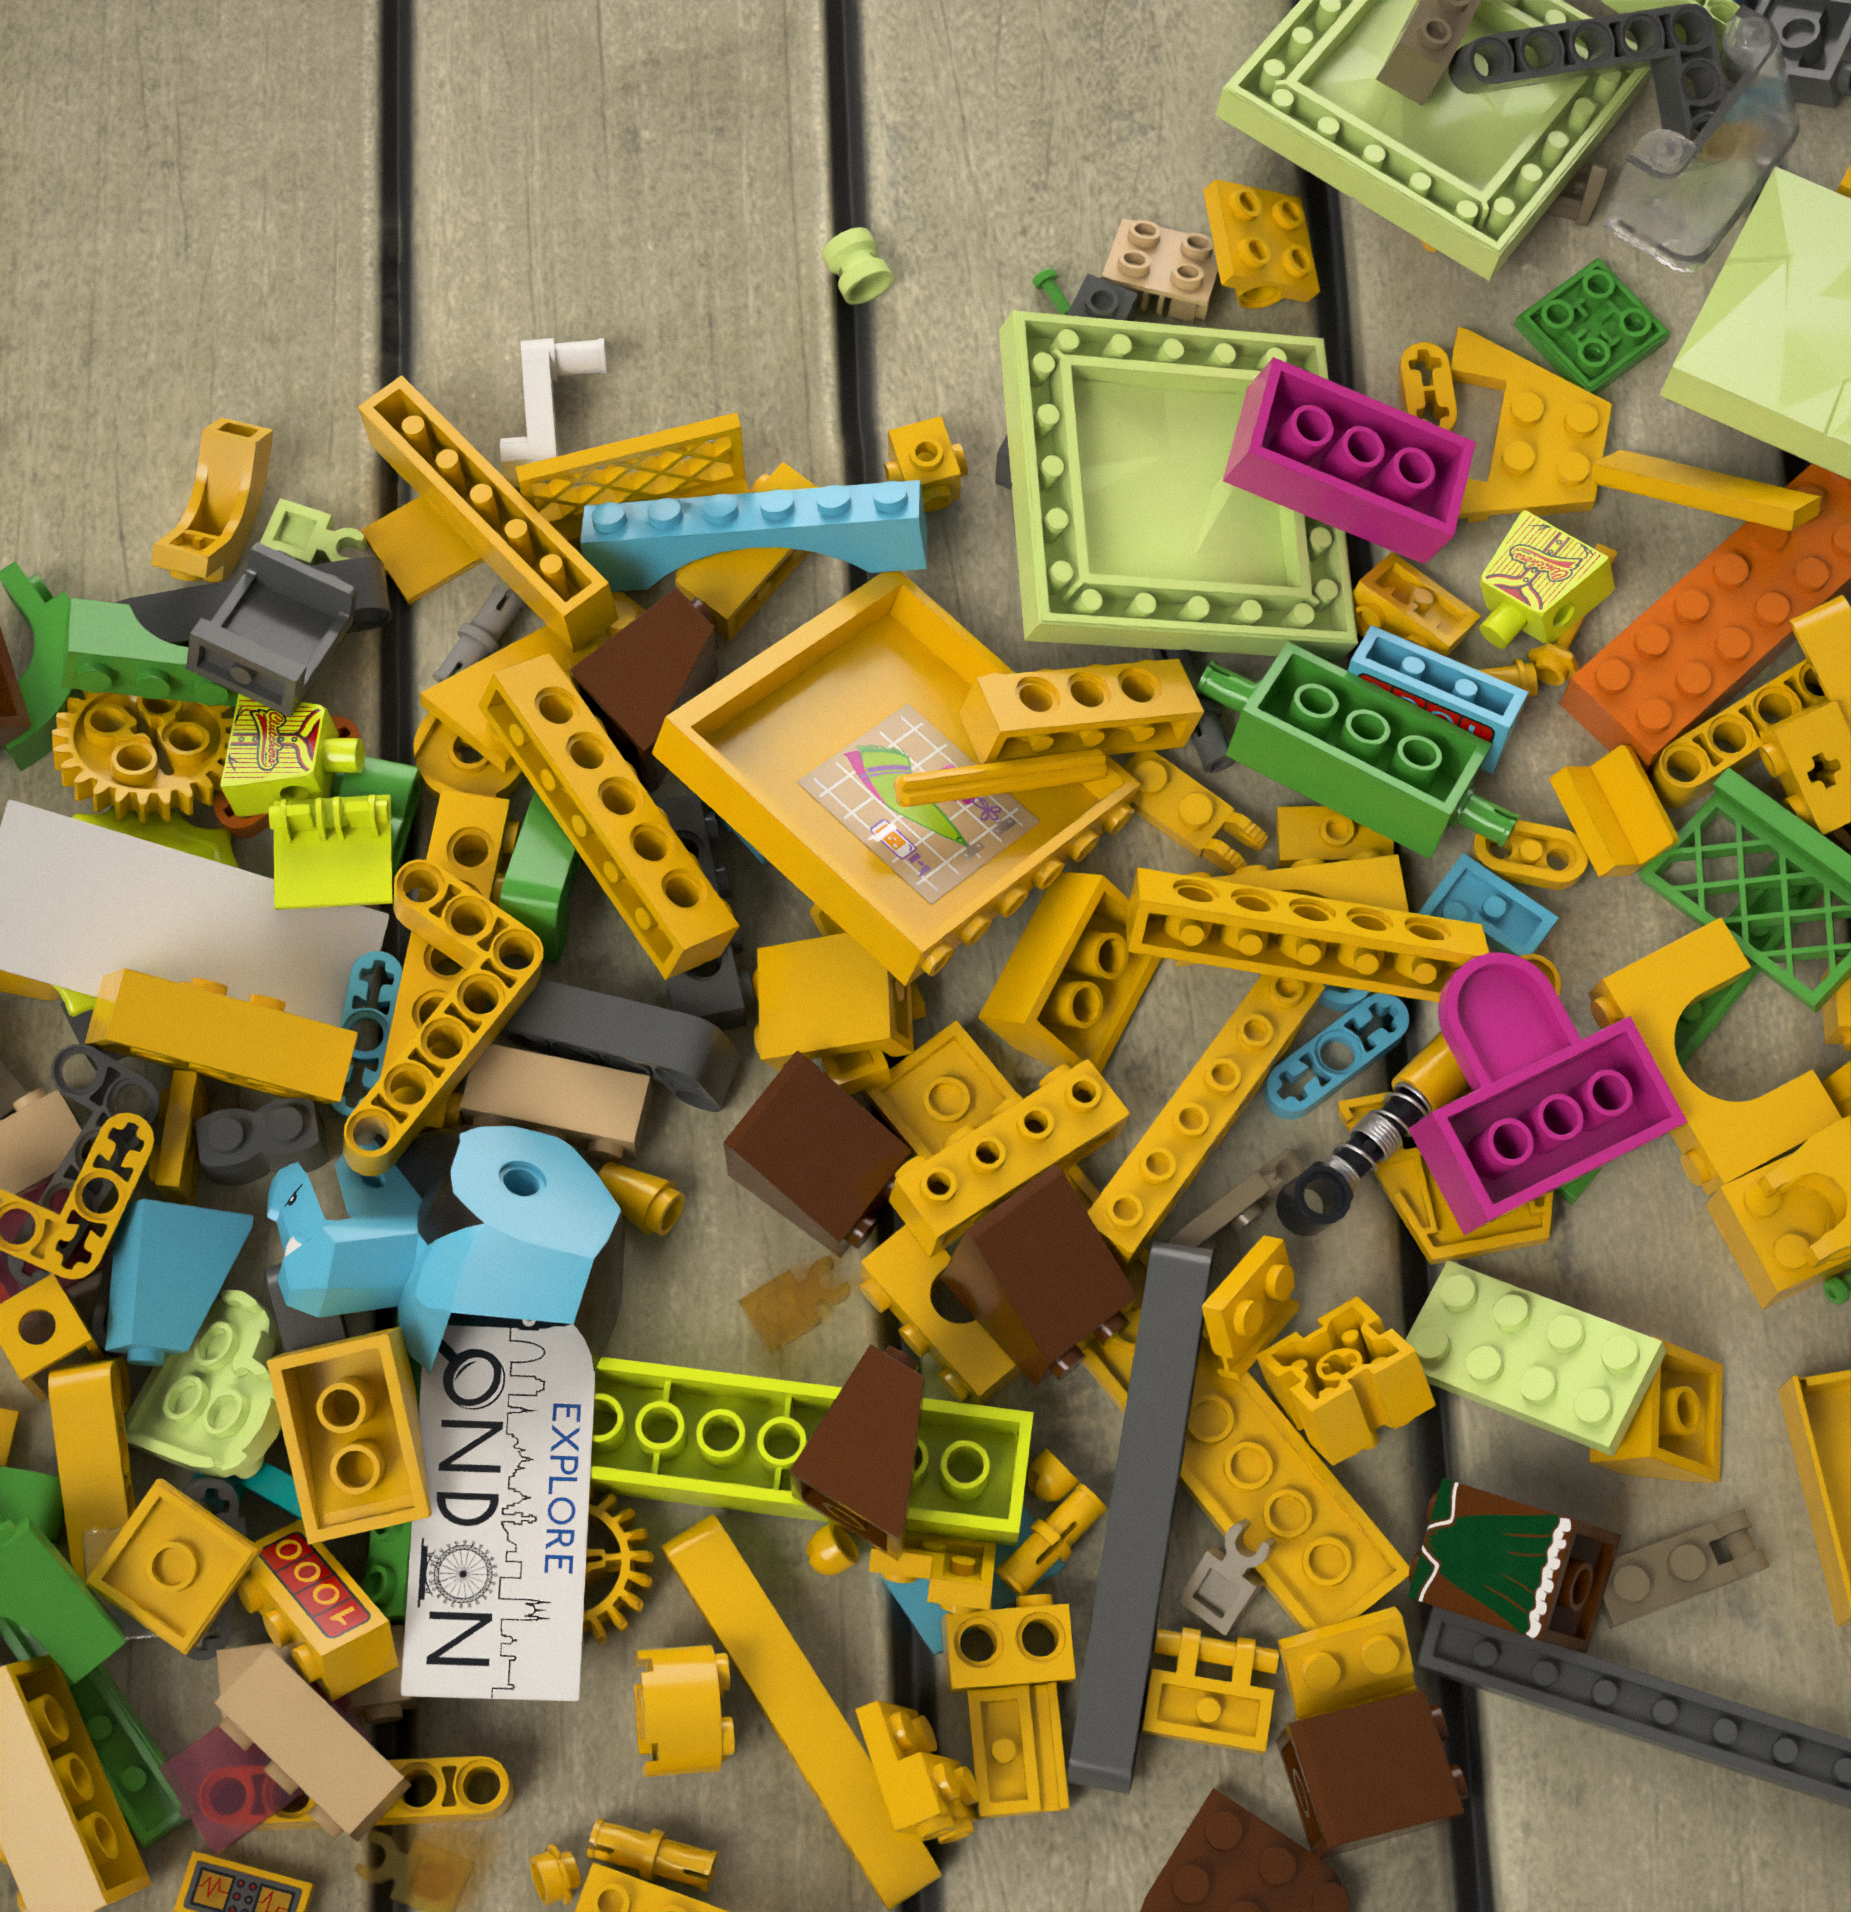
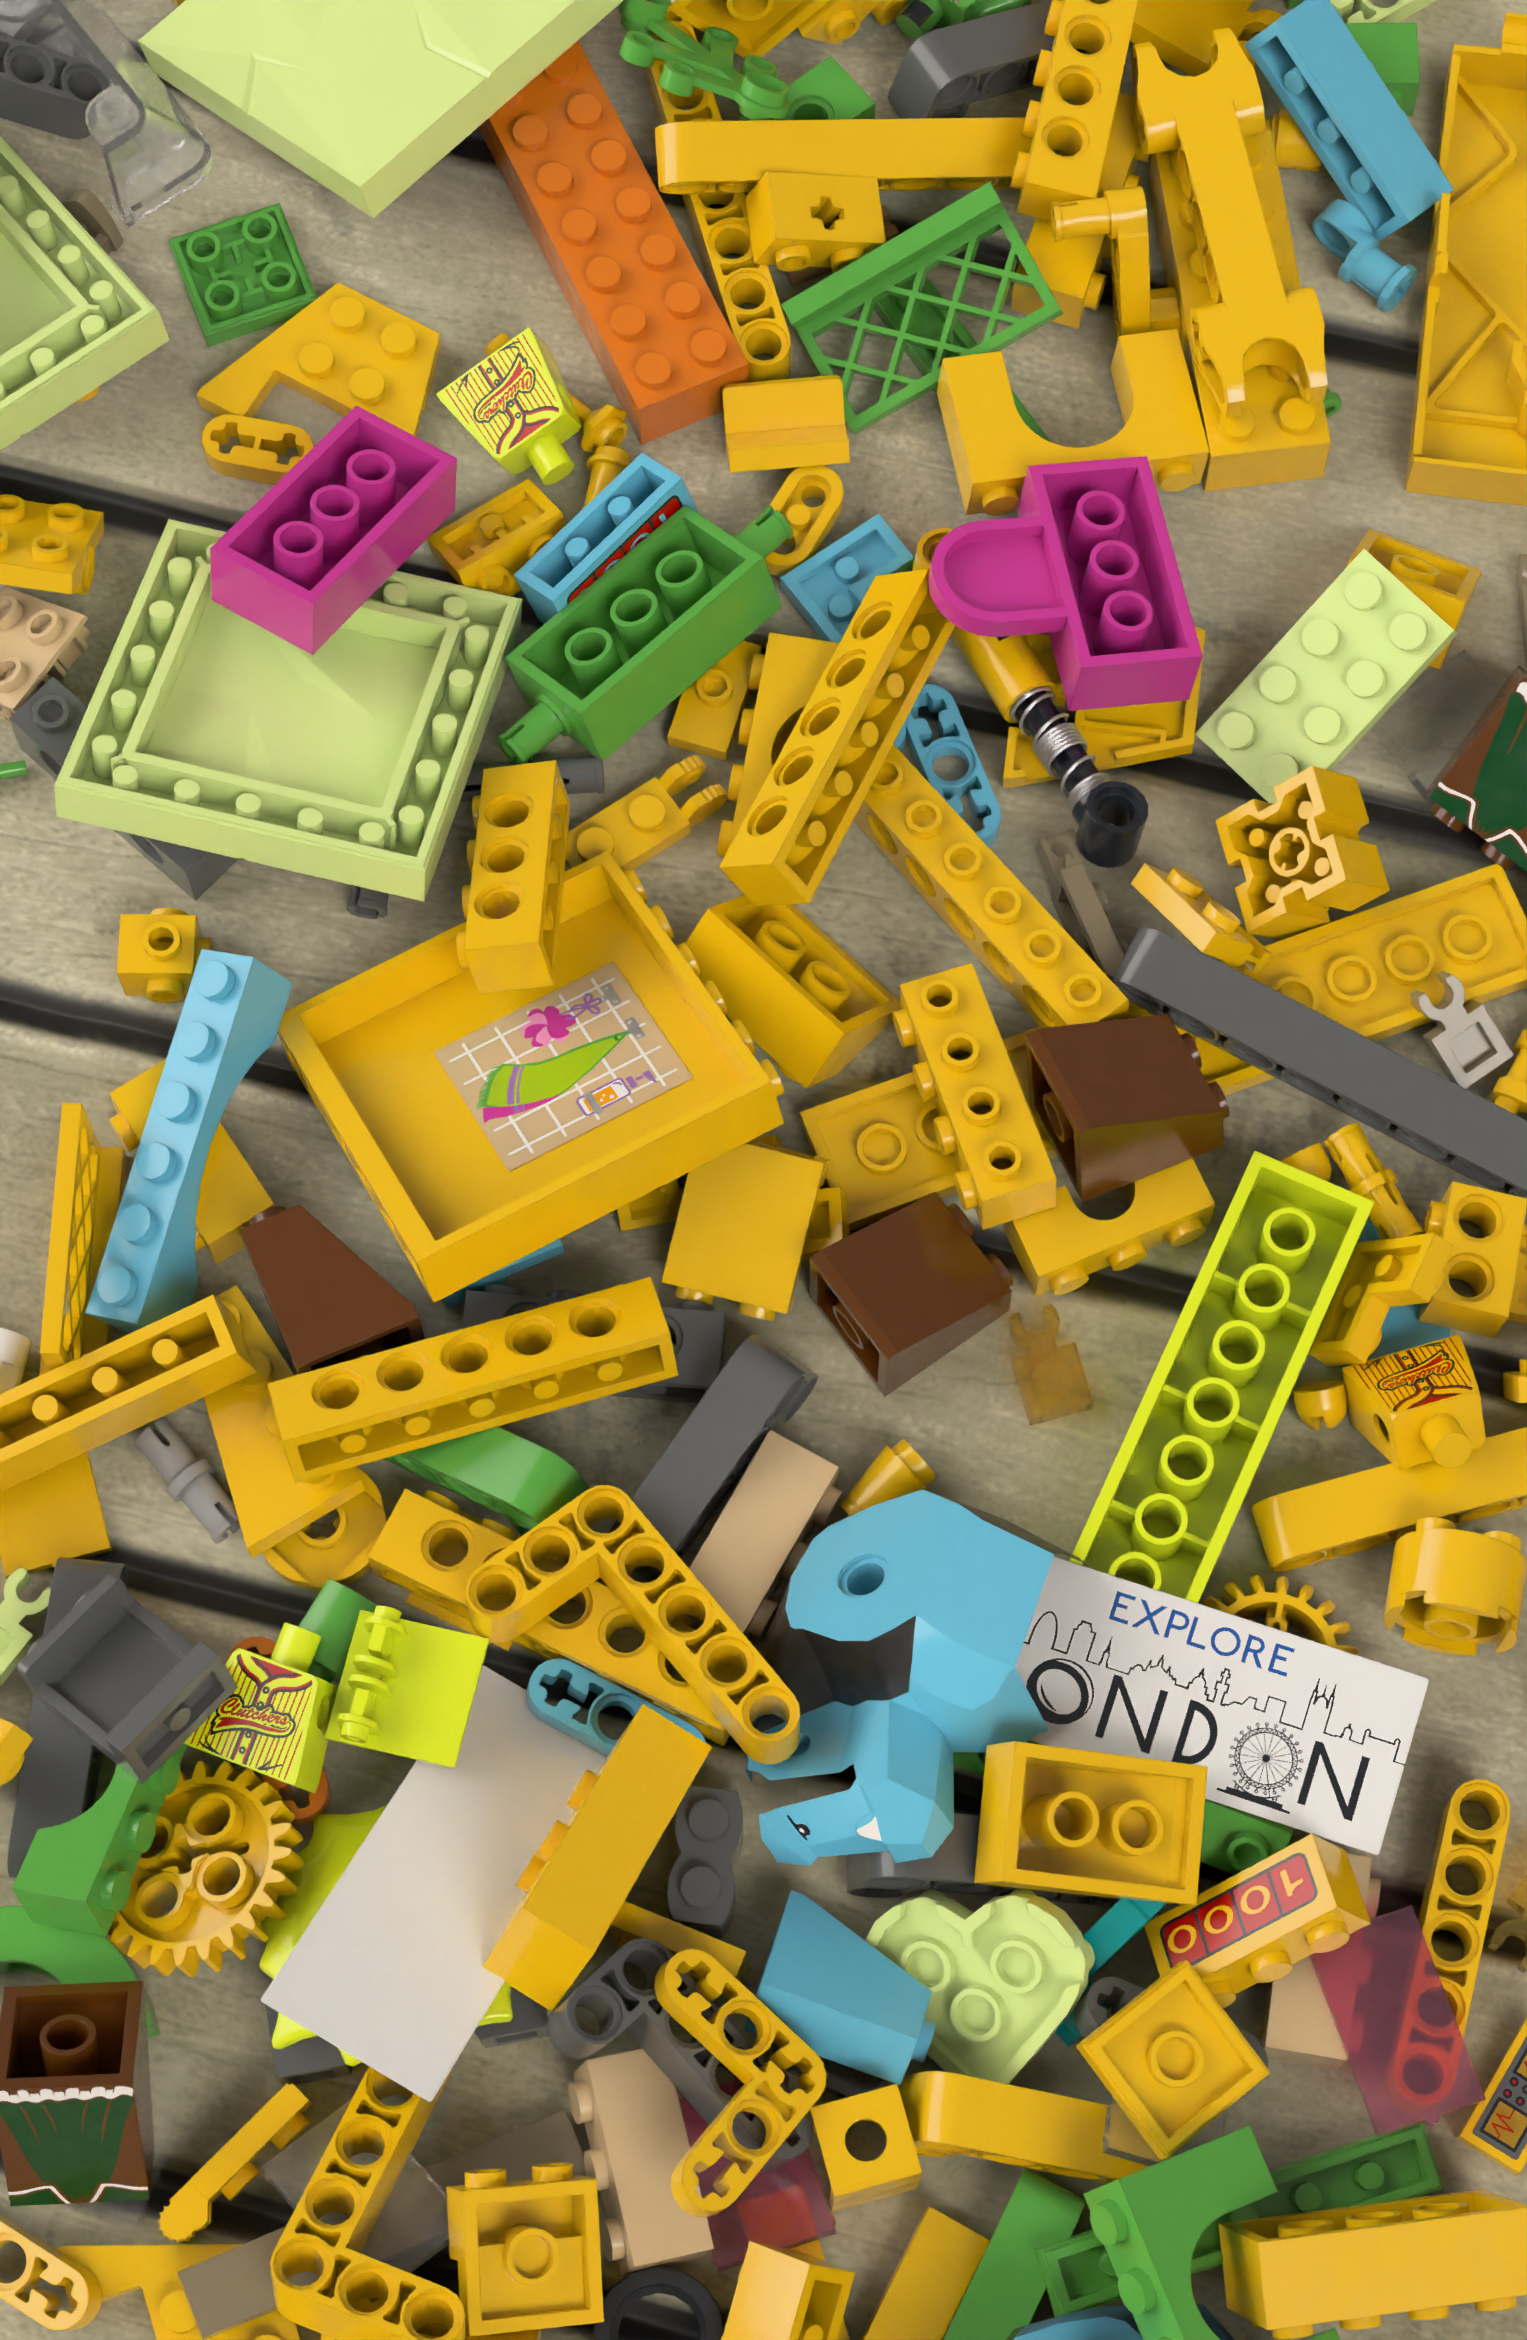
camera: 70 degrees left, 0 degrees up
tan brick [214,1646,411,1842] -> none
reddish brown slope [789,1344,924,1561] -> none
yellow axle [894,749,1108,808] -> none
yellow tile [1591,449,1821,531] -> none
none -> yellow torso [1342,1334,1486,1468]

